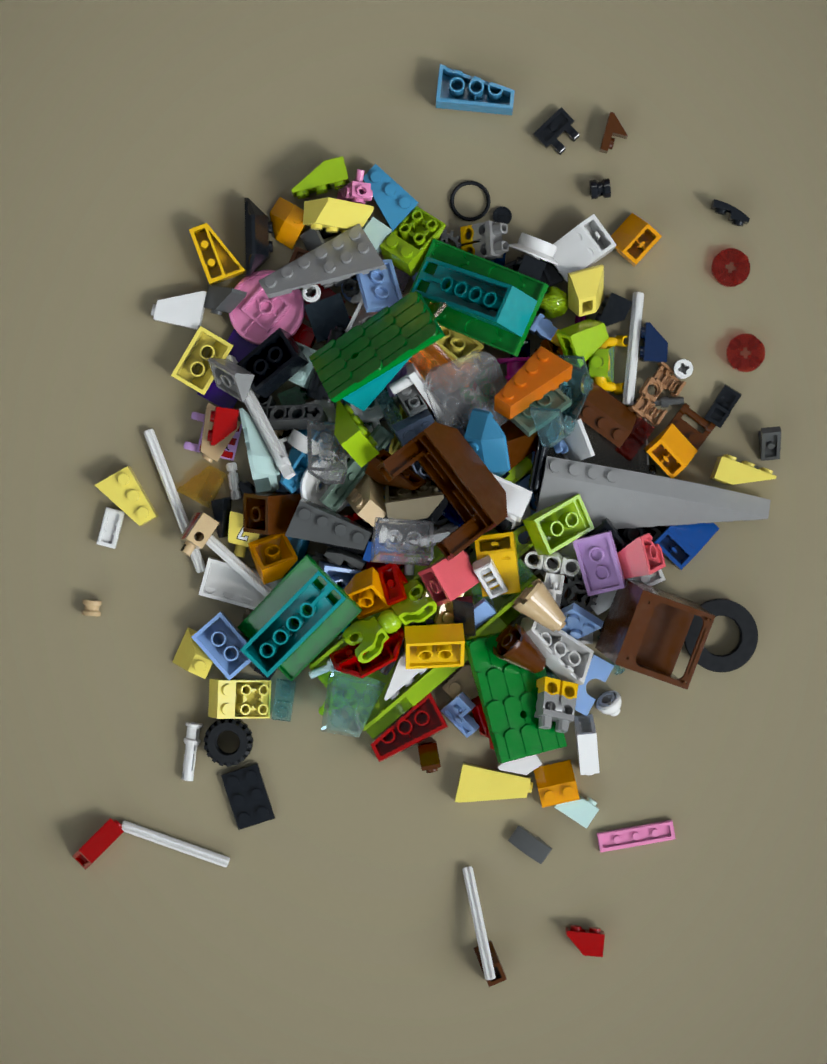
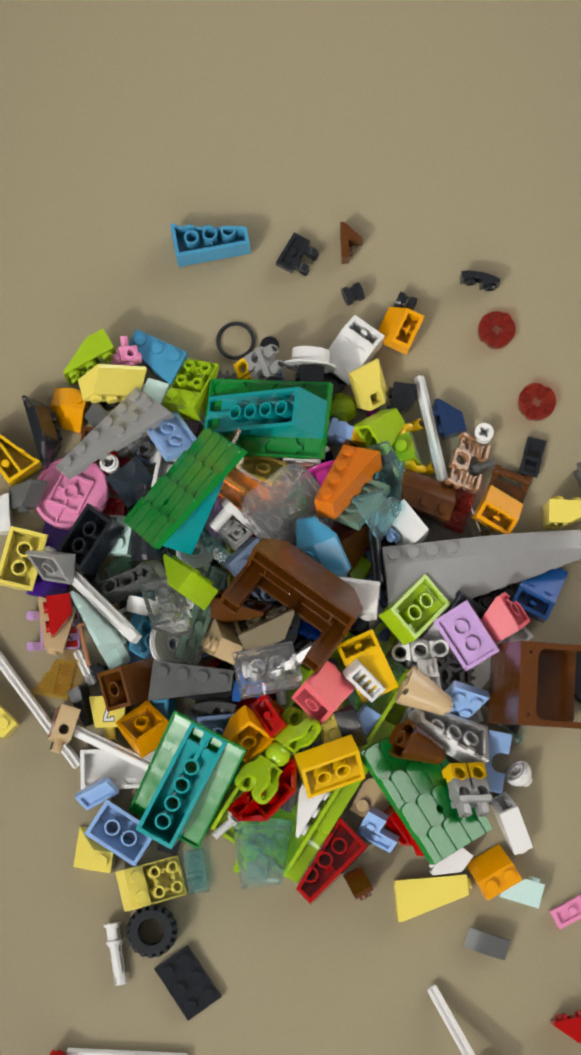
camera: 15 degrees left, 10 degrees down
none -> nougat piece [74,622,91,667]
none -> light blue tile [75,776,119,810]
none -> black wheel [394,291,418,310]

